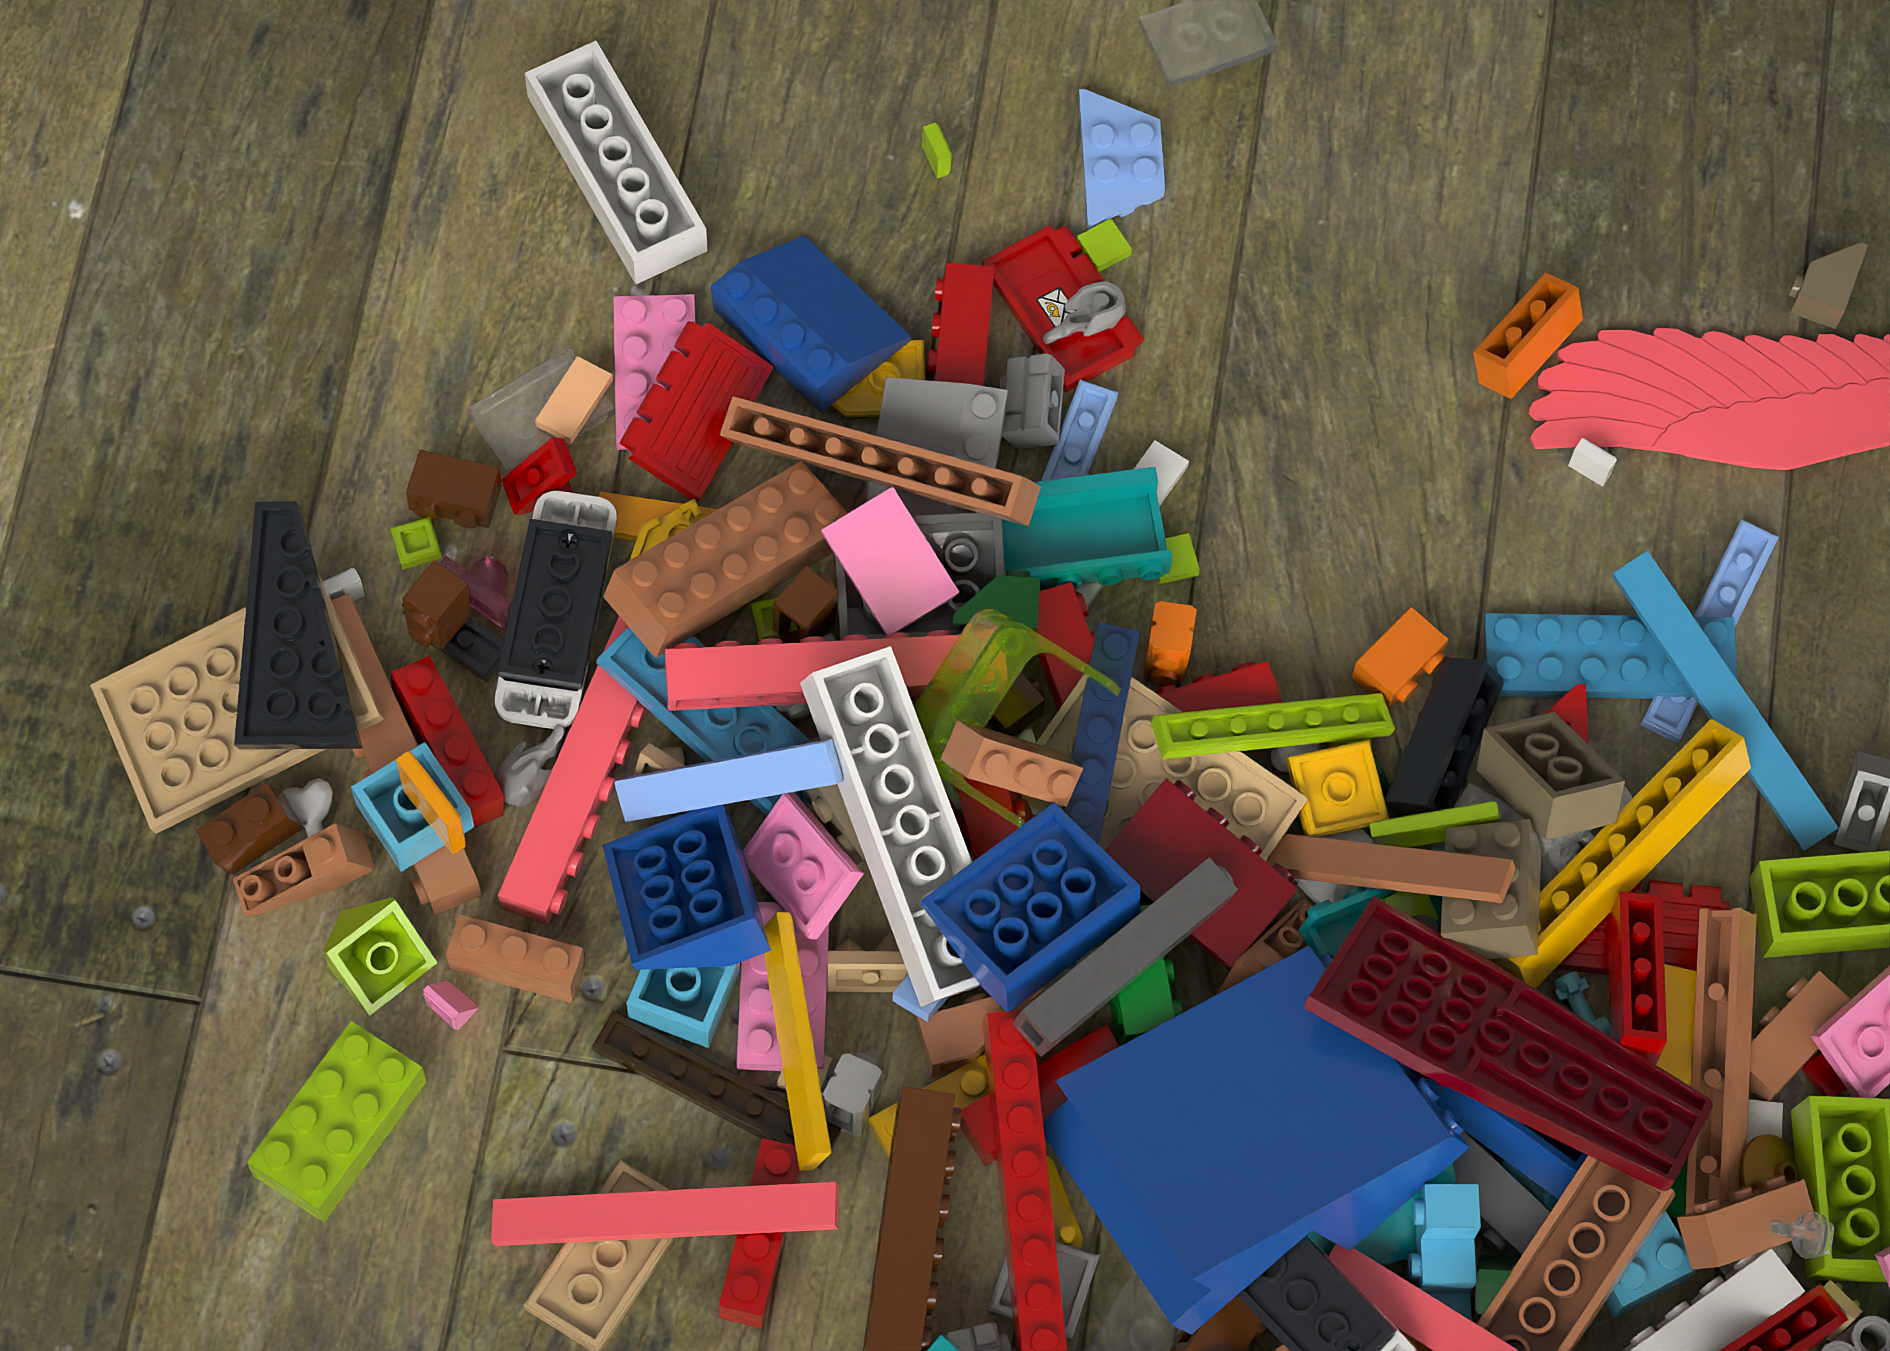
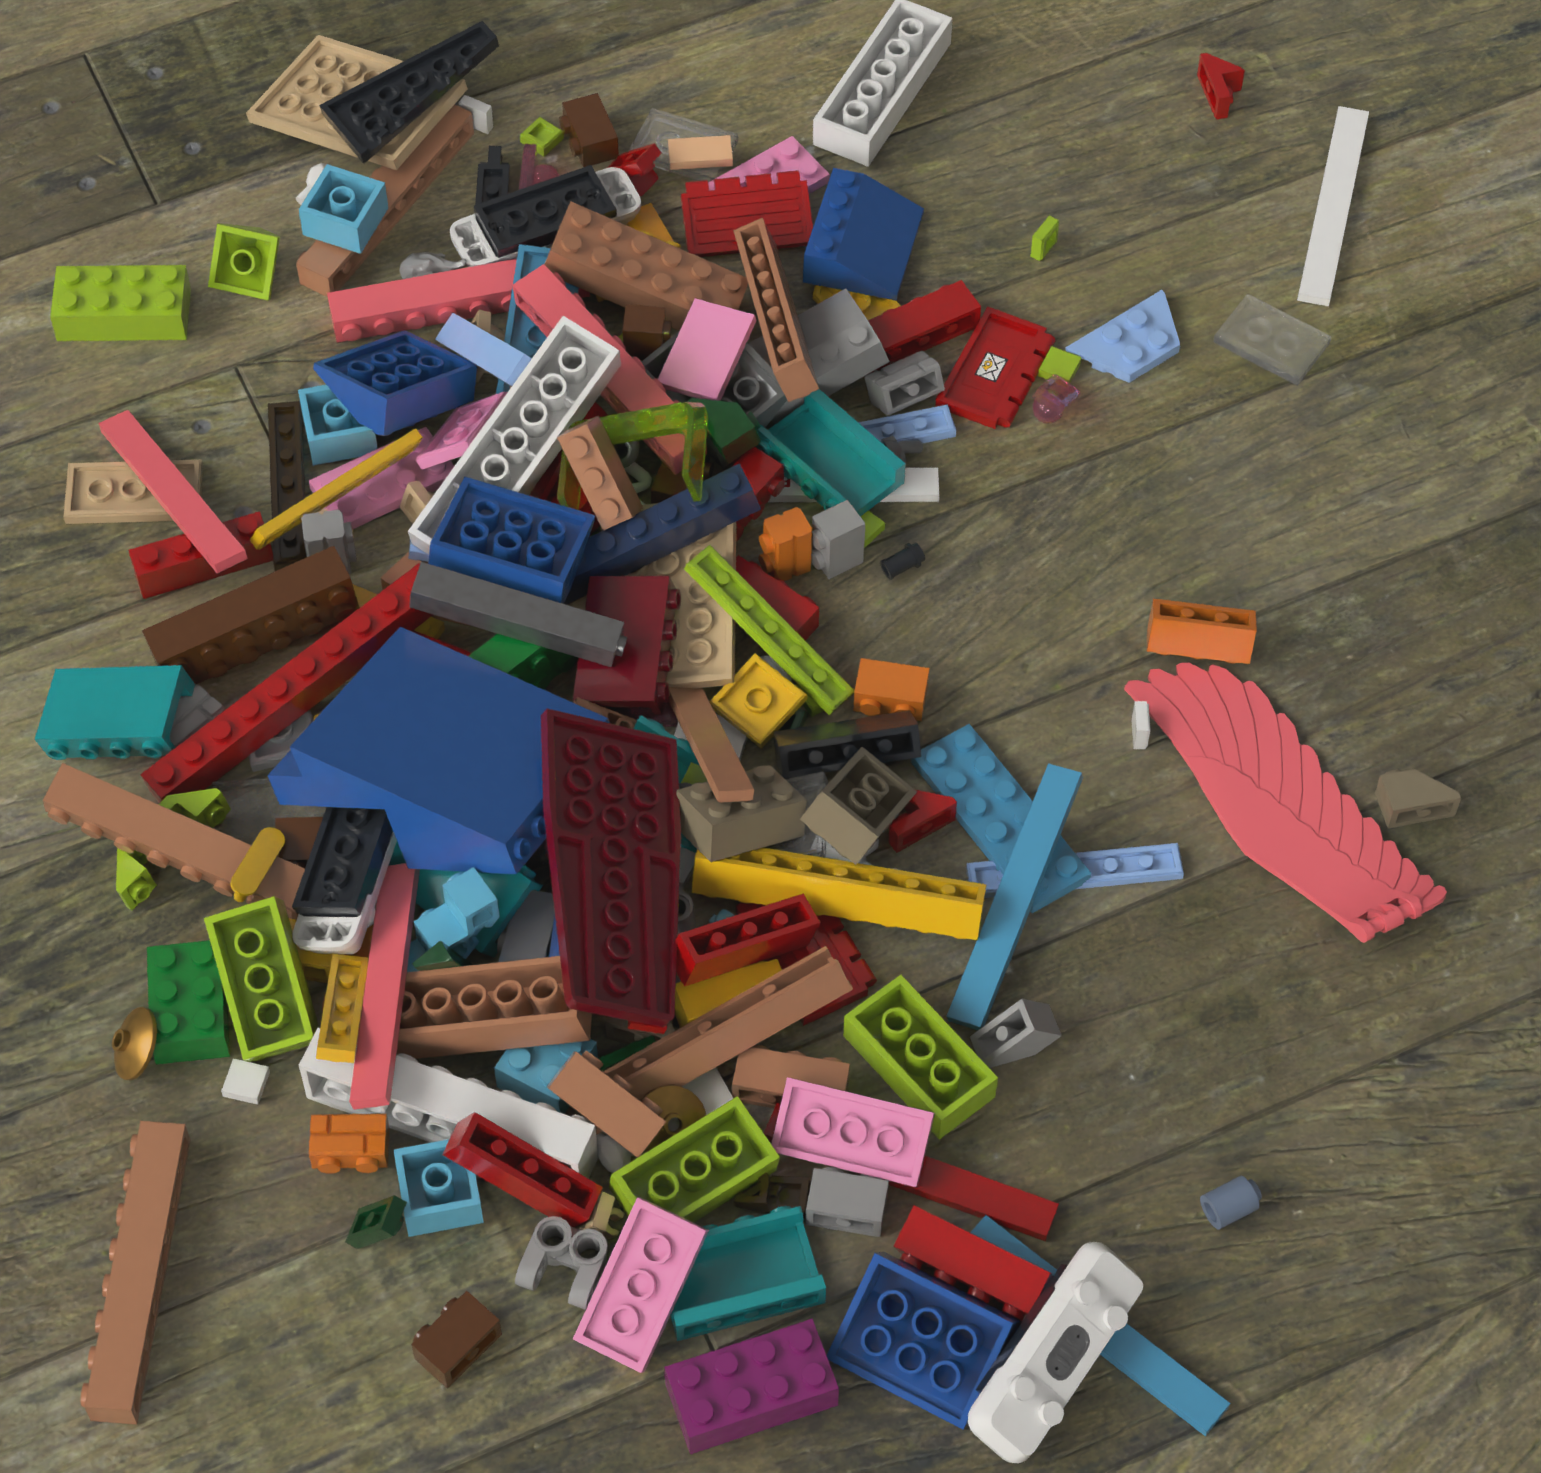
camera: 60 degrees right, 10 degrees down
reddish brown brick [196,782,304,875] -> none
nougat slope [233,823,375,918] -> none
red brick [391,656,505,831] -> none
light orange tile [395,751,466,855] -> none
reddish brown brick [402,560,472,652] -> none
bright pink slope [423,981,478,1030] -> none
nougat brick [446,914,586,1003] -> none
light grey piece [1043,282,1126,344] -> none
lime tile [1370,801,1501,848] -> none
clear piece [1770,1211,1834,1259] -> none
none -> light grey brick [811,500,865,579]
none -> black pin [880,543,925,580]
none -> dark grey plate [881,435,923,463]
none -> clear pink tile [1032,374,1081,423]

